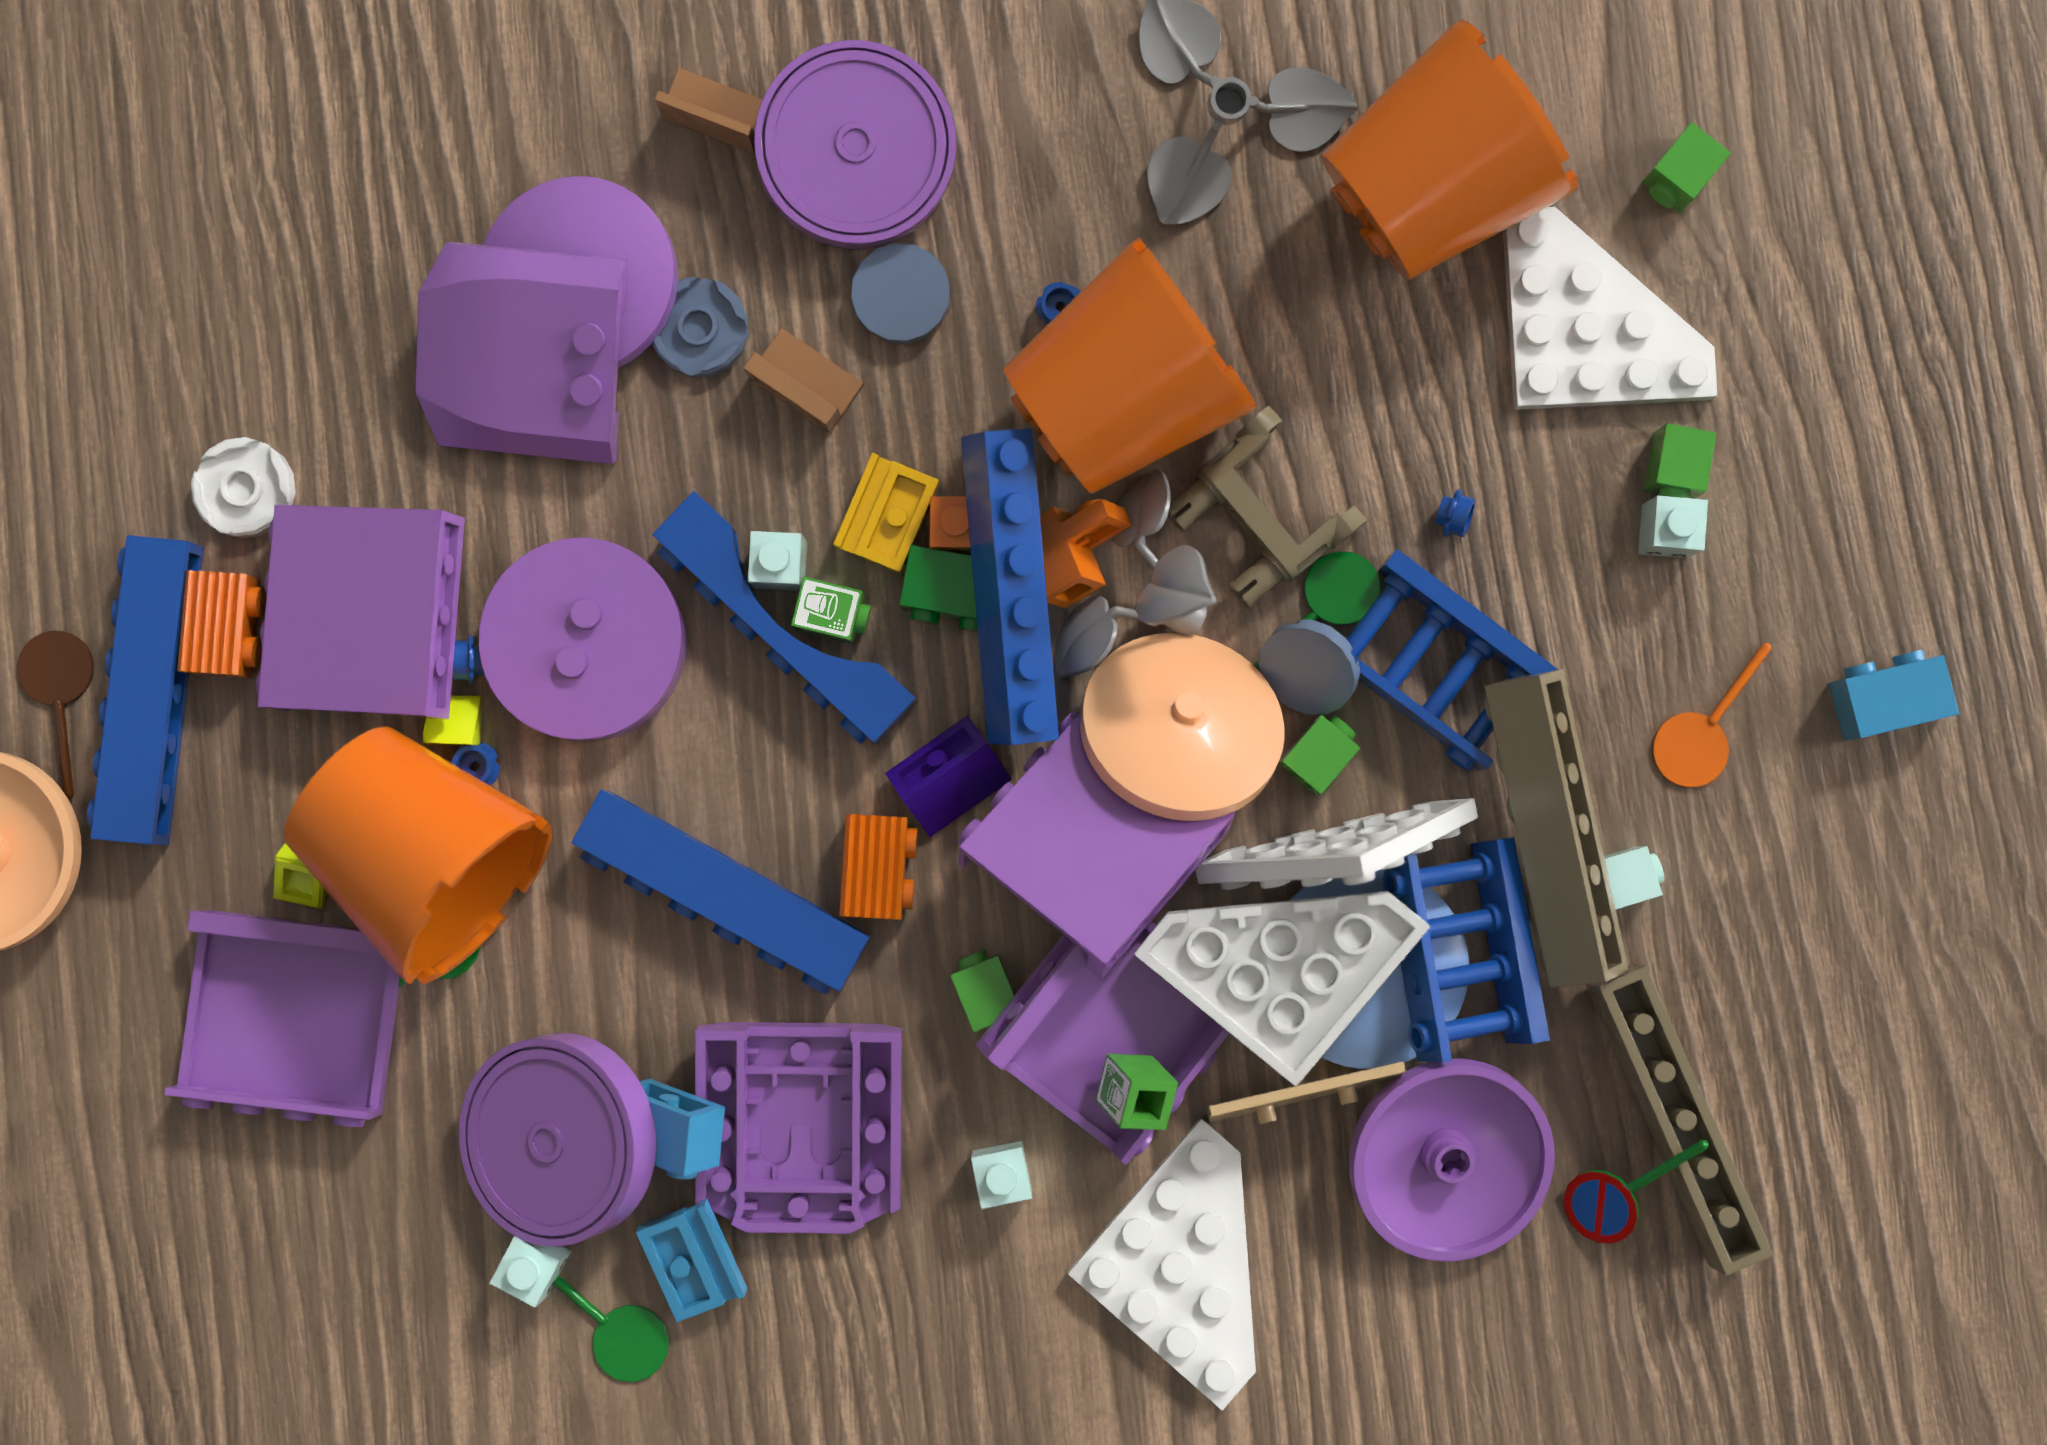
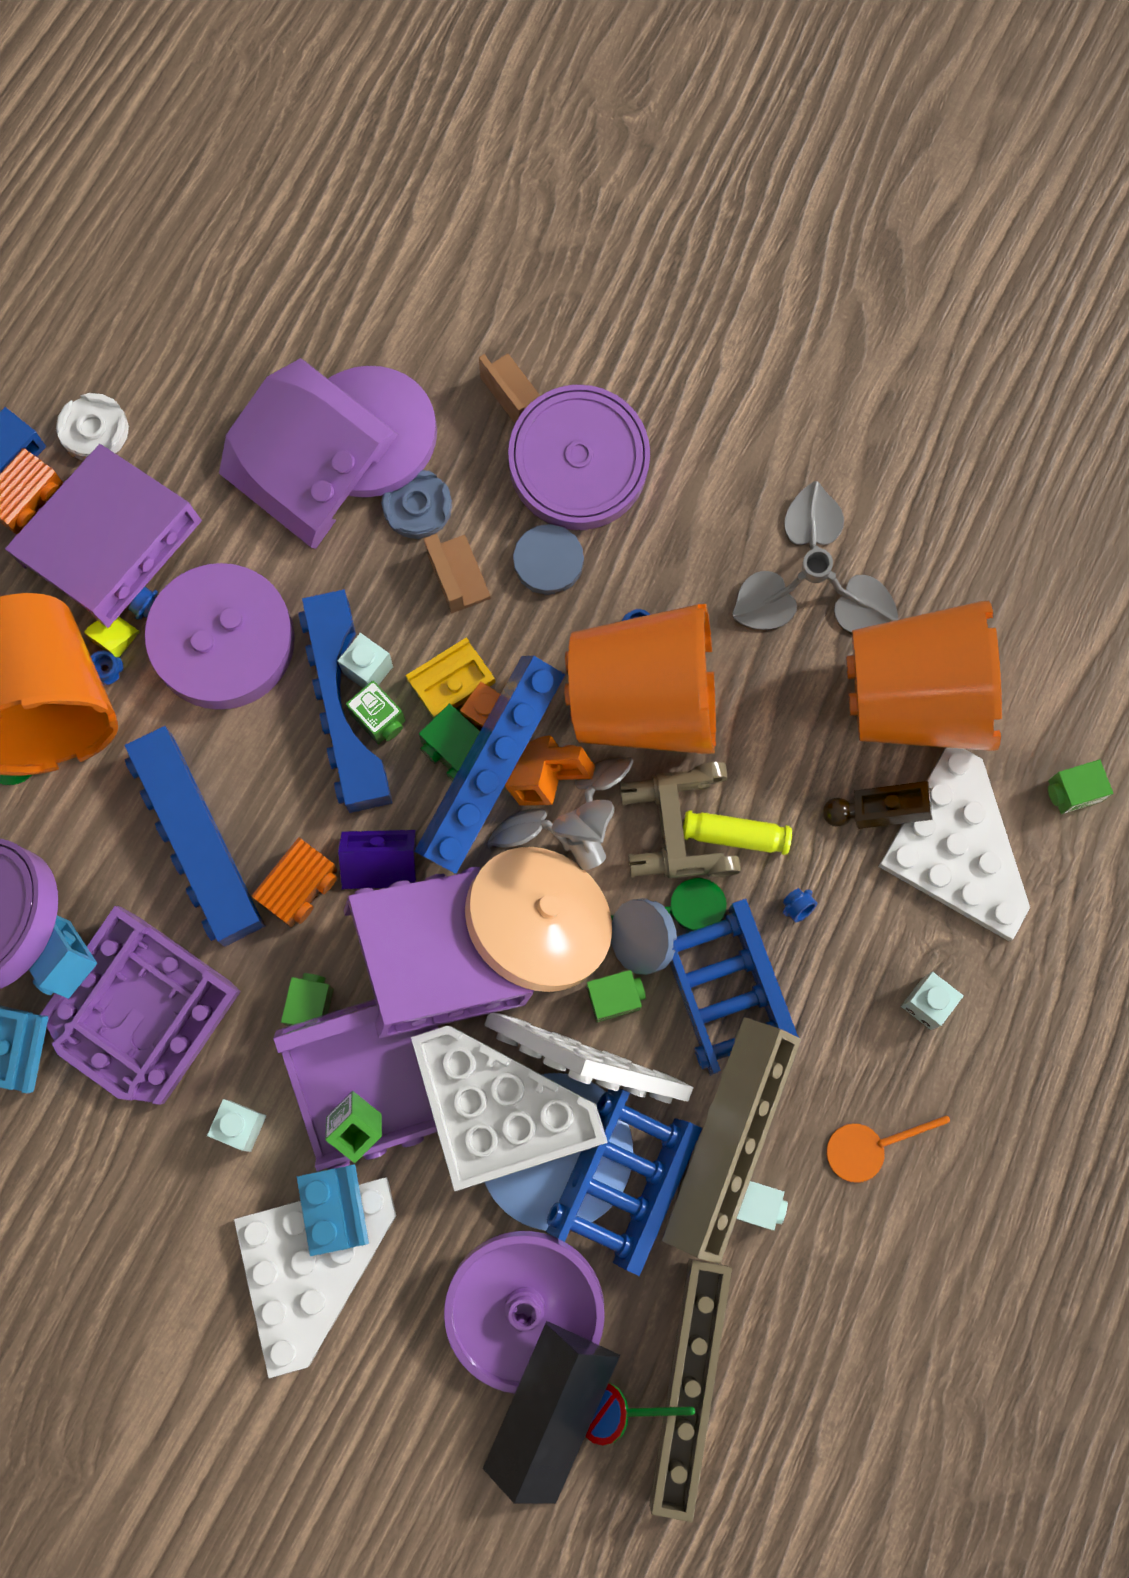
camera: 30 degrees right, 10 degrees down
tan piece [1206,1062,1406,1125] -> none
bright green brick [1644,423,1717,499] -> none
dark azure brick [1829,650,1960,741] -> none
none -> dark azure plate [297,1164,369,1256]
none -> black slope [483,1321,620,1504]
none -> neon yellow axle [683,810,792,855]
none -> dark brown plate [823,781,933,829]

